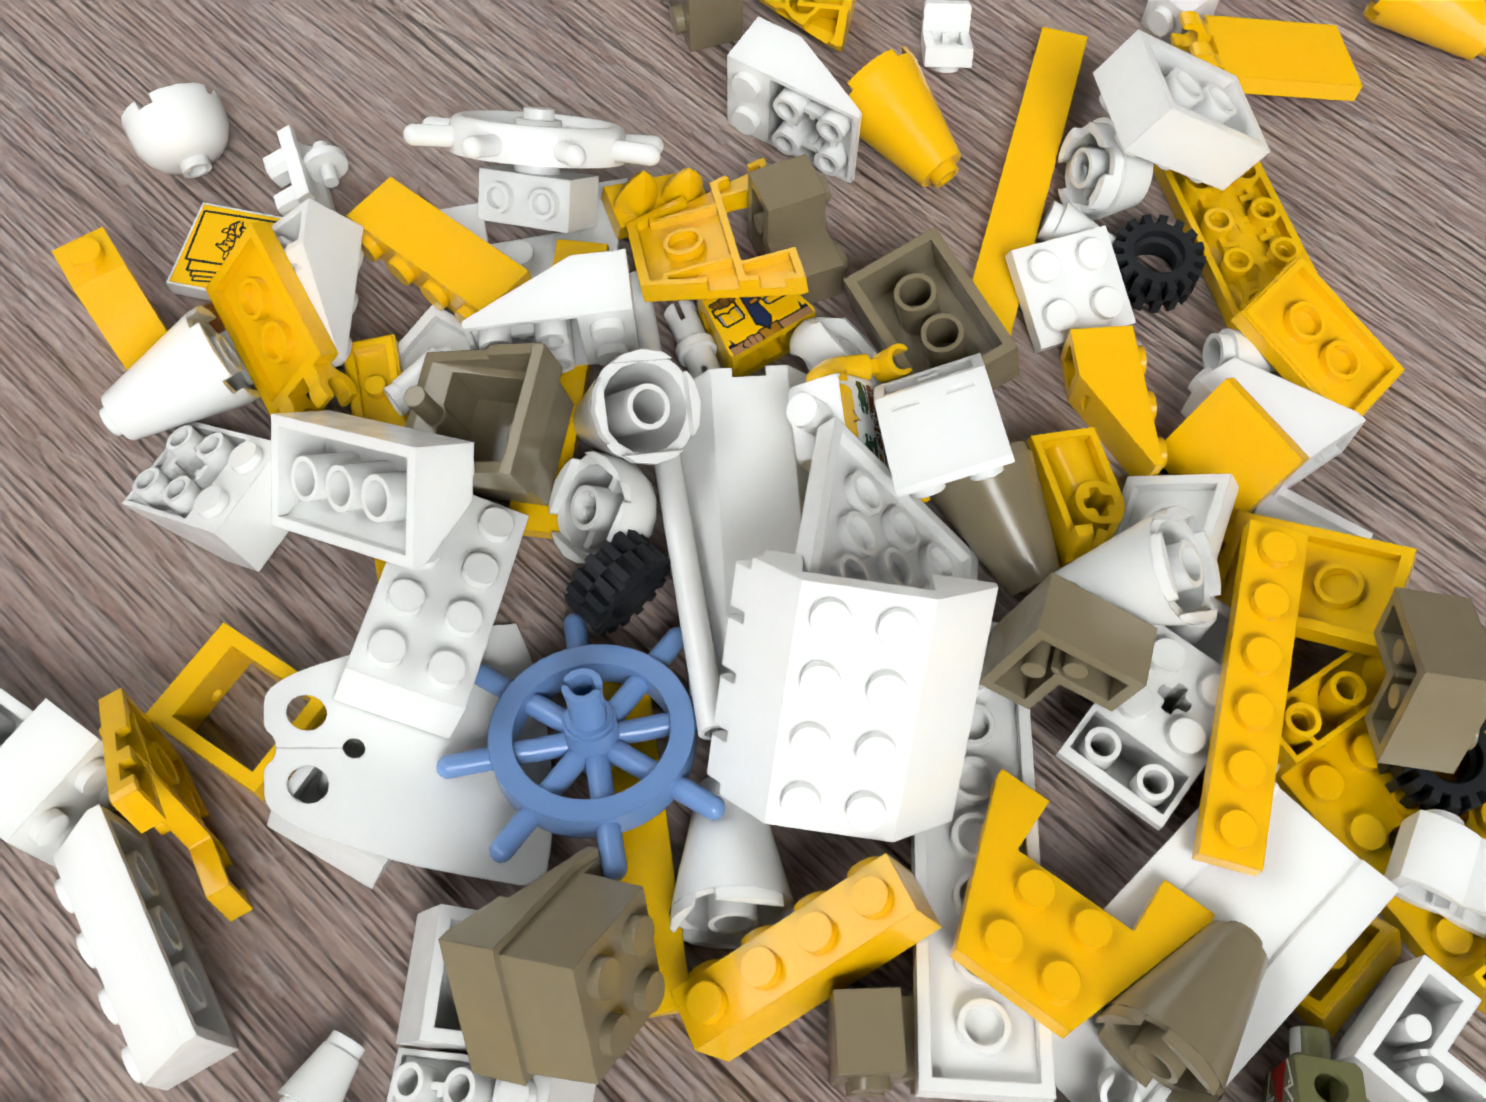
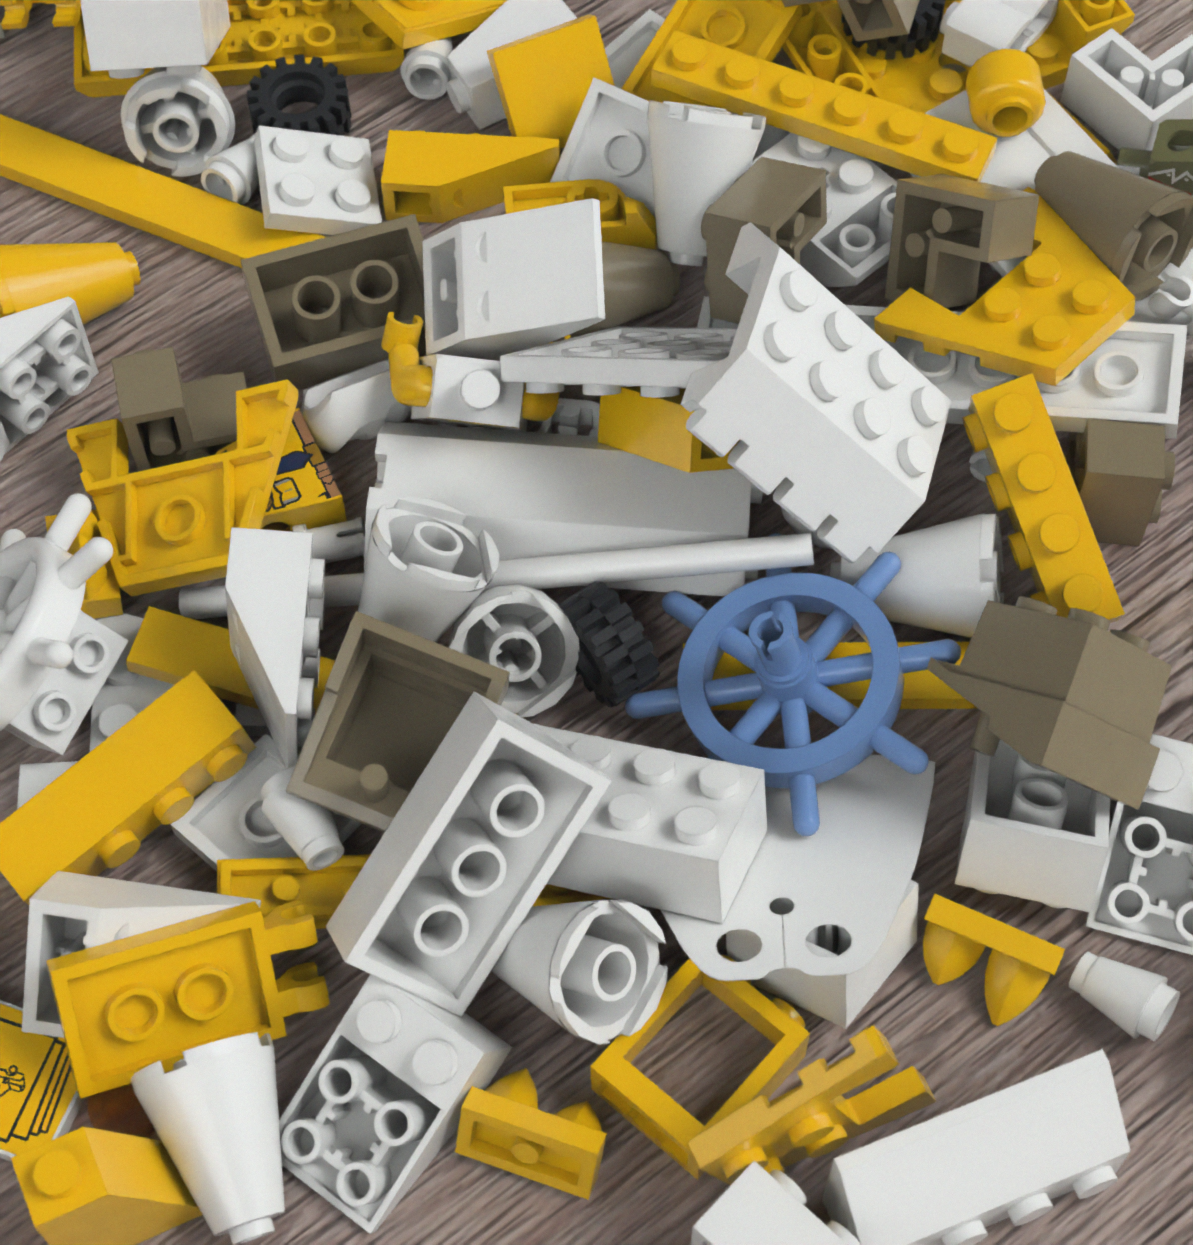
camera: 80 degrees left, 5 degrees down
none -> yellow tile [455,1068,607,1200]
none -> white cone [491,899,668,1044]
none -> dark tan brick [885,174,1039,308]
none -> yellow tile [923,893,1065,1026]
none -> yellow head [966,49,1046,137]

